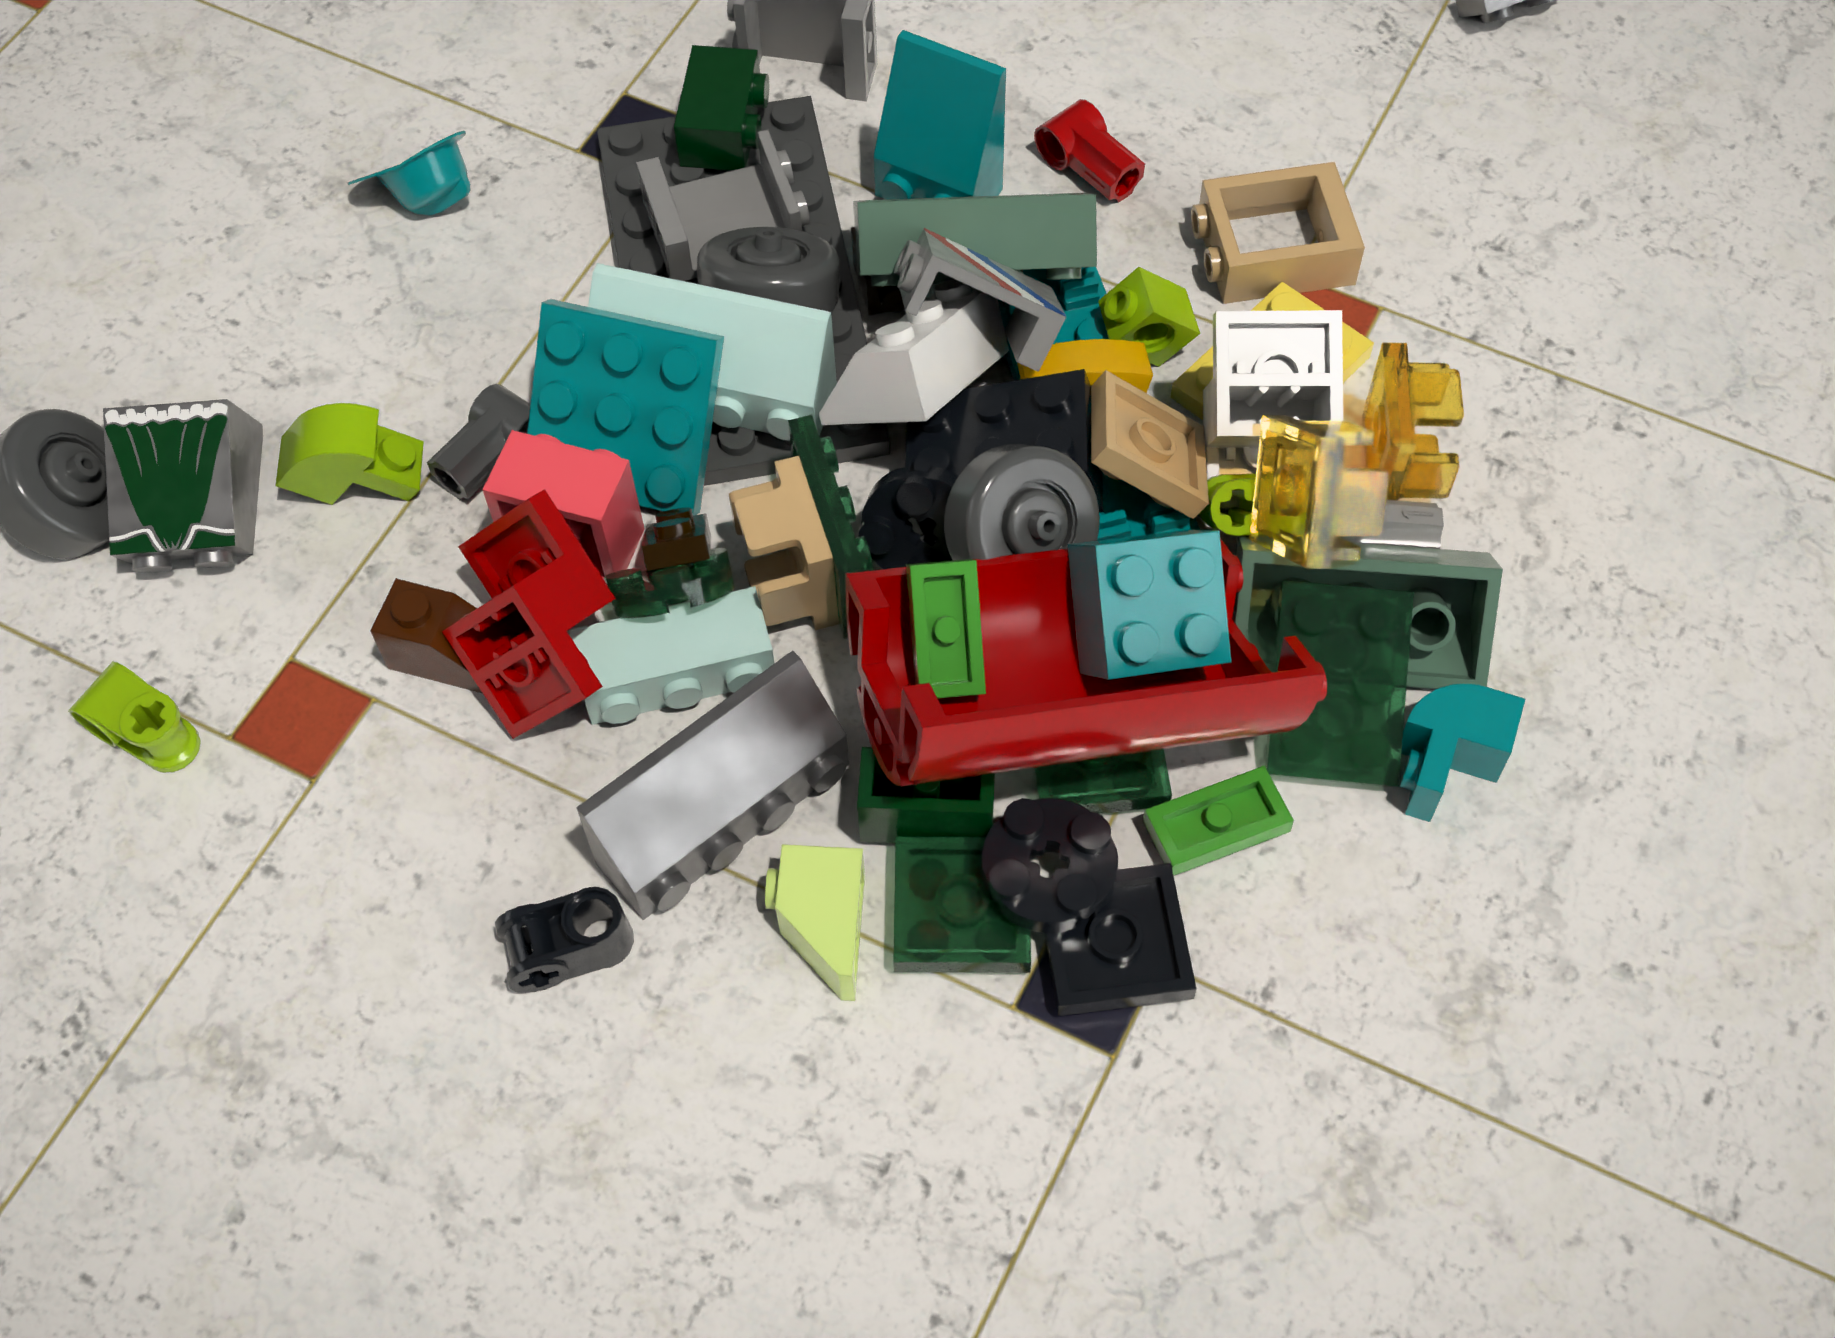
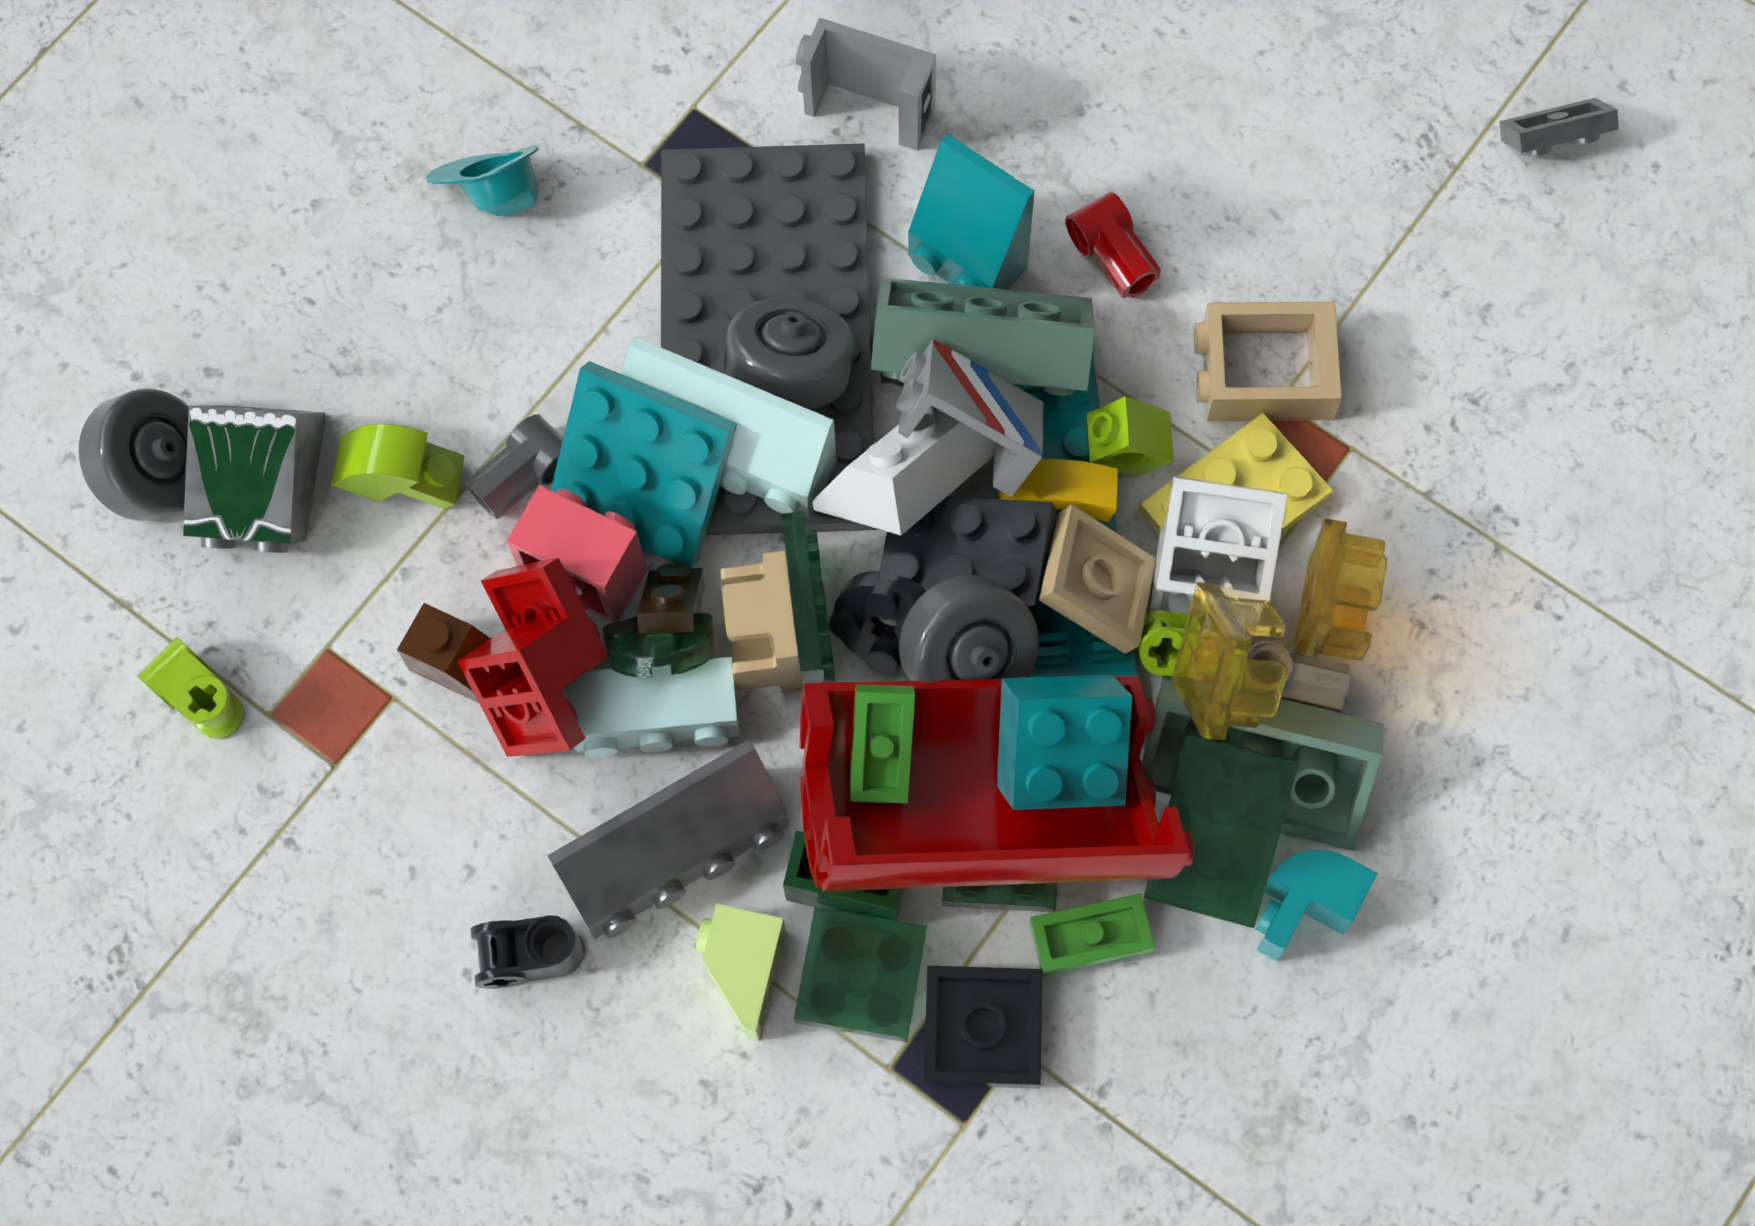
camera: 10 degrees right, 10 degrees up
light grey panel [636,129,810,281] -> none
dark green brick [674,45,769,171] -> none
black plate [982,798,1118,933] -> none

